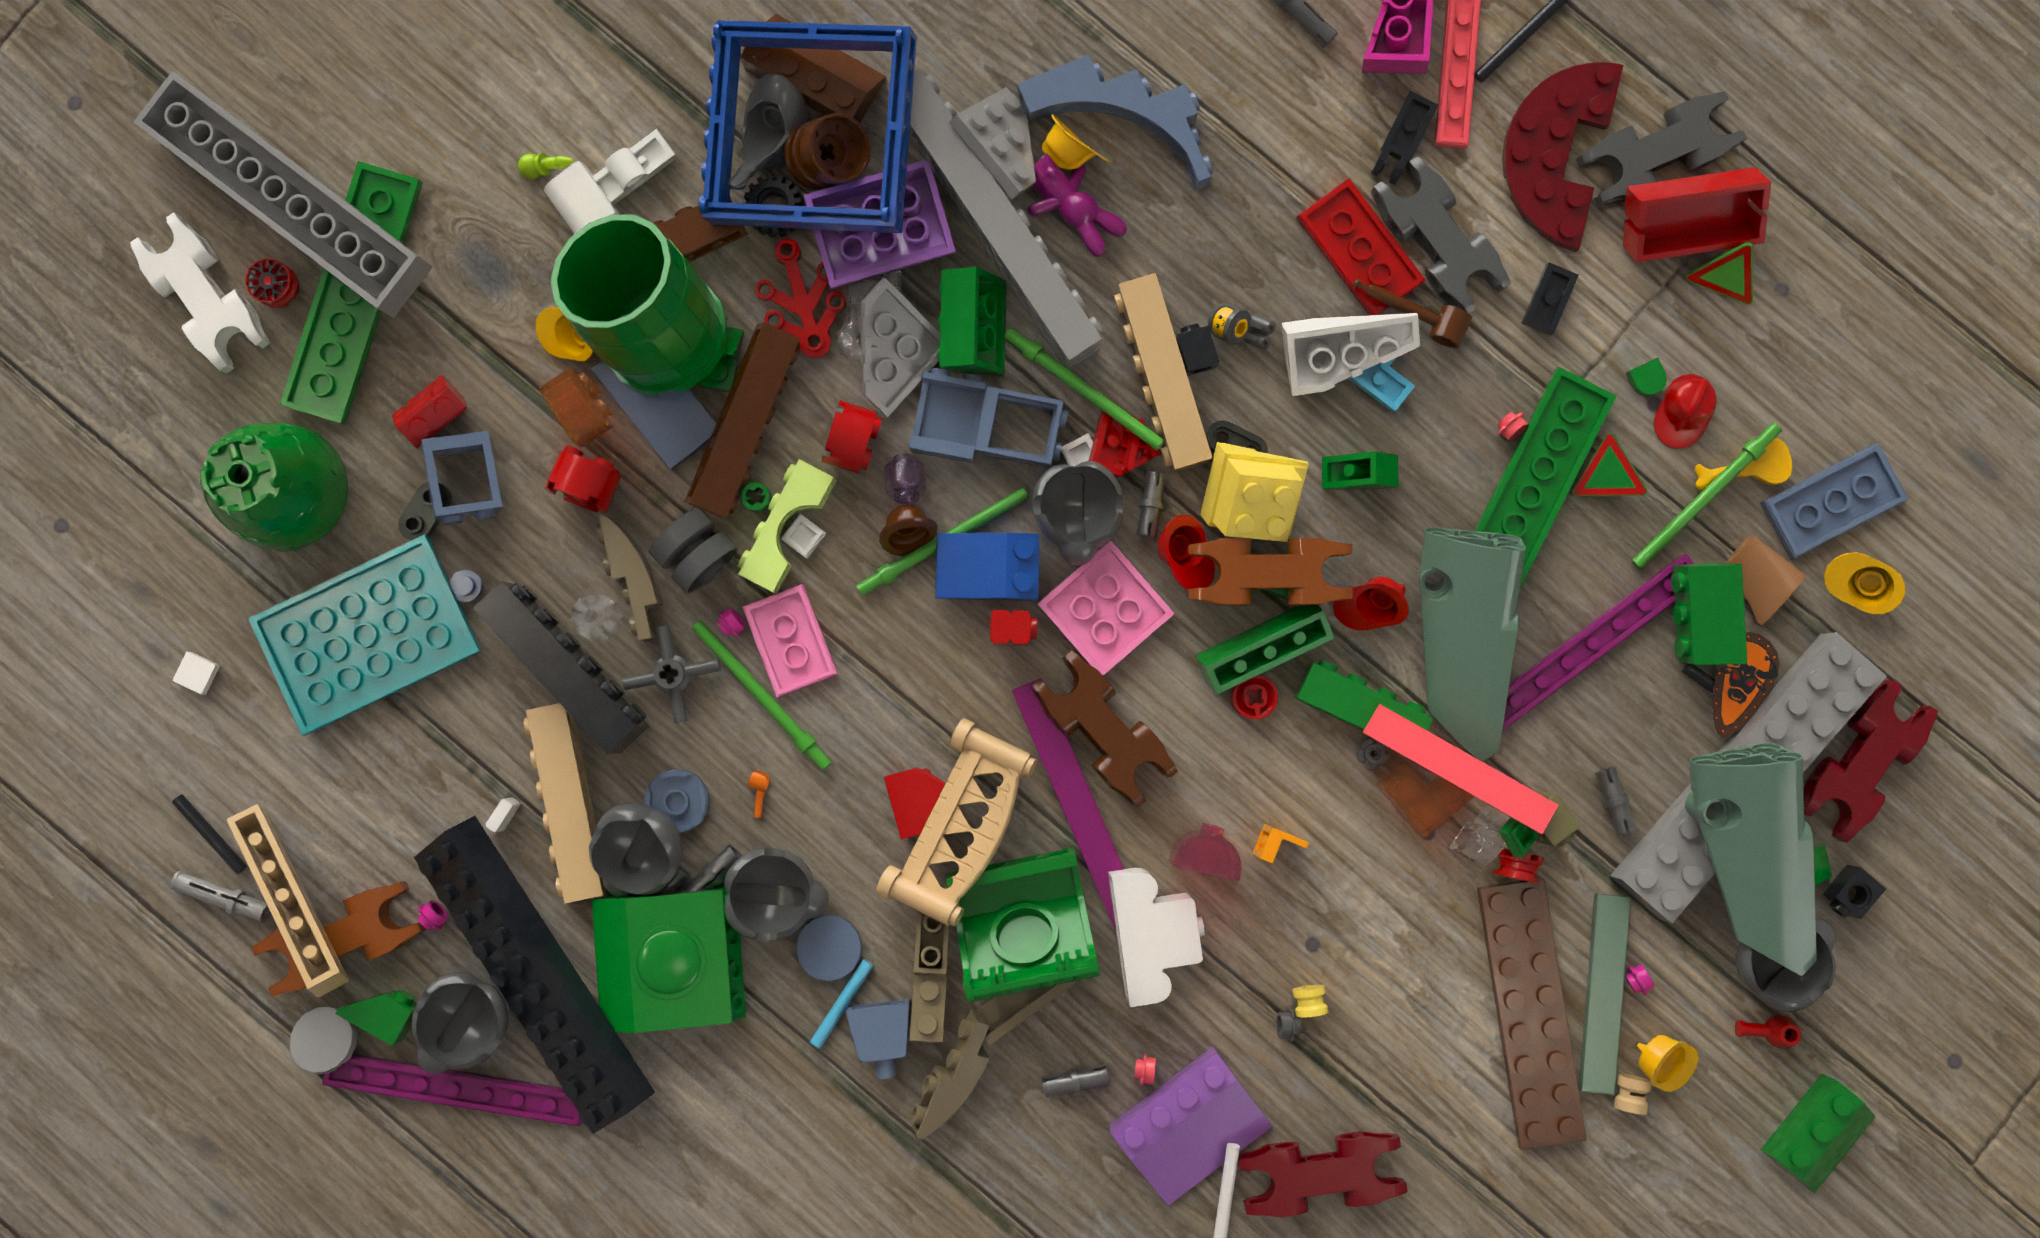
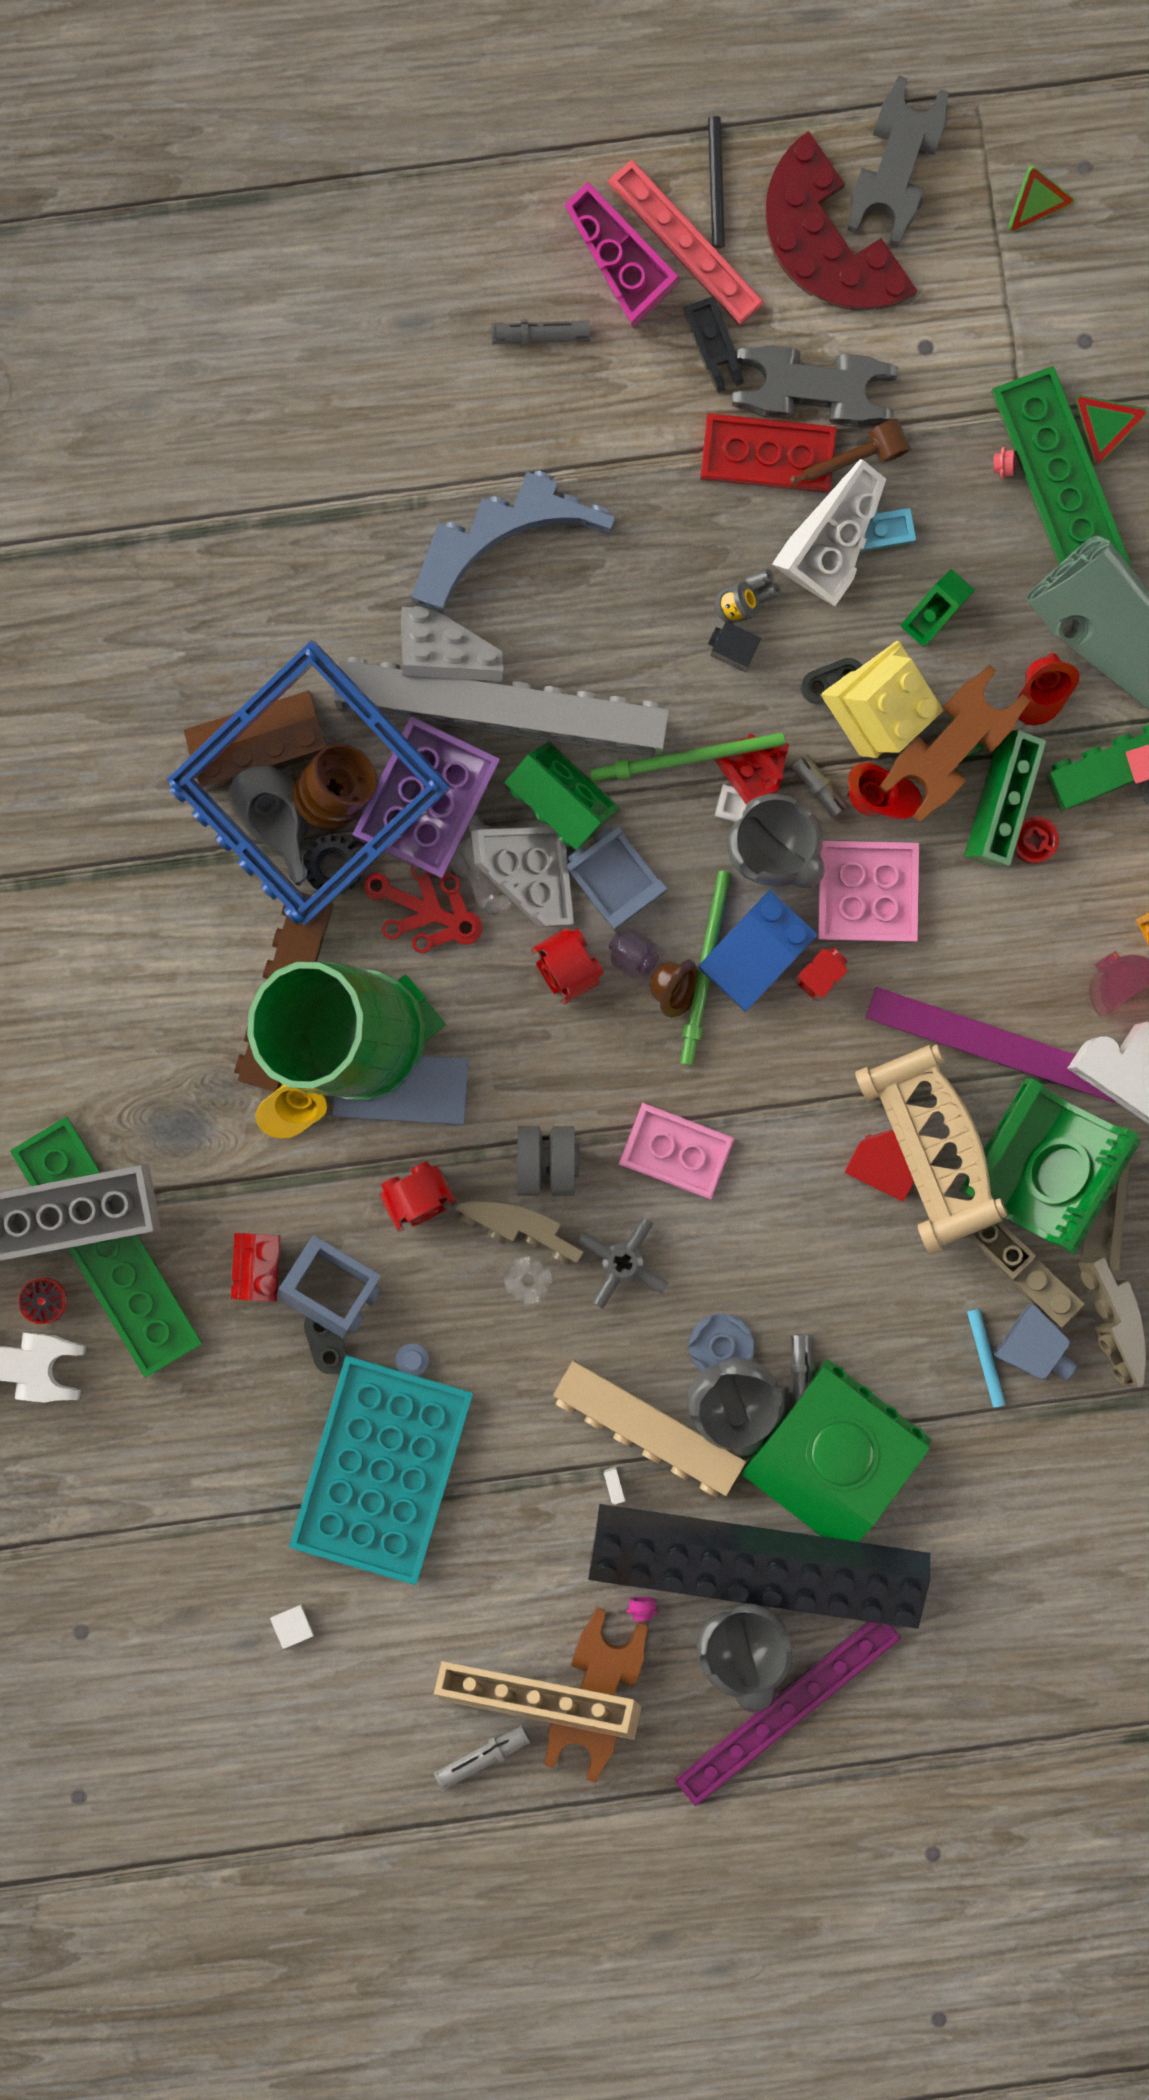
camera: 60 degrees left, 0 degrees up
black bar [172,794,247,875] -> none
green piece [200,422,348,552] -> none
light grey tile [290,1007,357,1074] -> none
green slope [335,990,417,1046] -> none
black brick [473,581,650,754] -> none
lime bar [518,153,574,179] -> none
clear orange brick [538,367,614,448] -> none
white plate [544,129,678,234] -> none
reddish brown brick [684,322,800,518] -> none
bright green bar [691,620,832,771] -> none
dark pink plate [717,607,747,637] -> none
dark grey piece [724,848,829,941] -> none
yellowish green arch [738,459,837,594] -> none
green bush [741,482,772,512] -> none
orange hand [748,770,770,818] -> none
white tile [781,514,827,559] -> none
sand blue tile [796,914,862,981] -> none
sand blue window [974,386,1068,468] -> none
magenta animal [1028,154,1127,257] -> none
reddish brown piece [1030,651,1178,807] -> none
yellow piece [1042,114,1112,170] -> none
tan brick [1113,273,1212,473] -> none
black plate [1521,262,1579,336] -> none
red piece [1623,167,1771,262] -> none
green tile [1626,358,1667,396] -> none
red piece [1654,374,1717,449] -> none

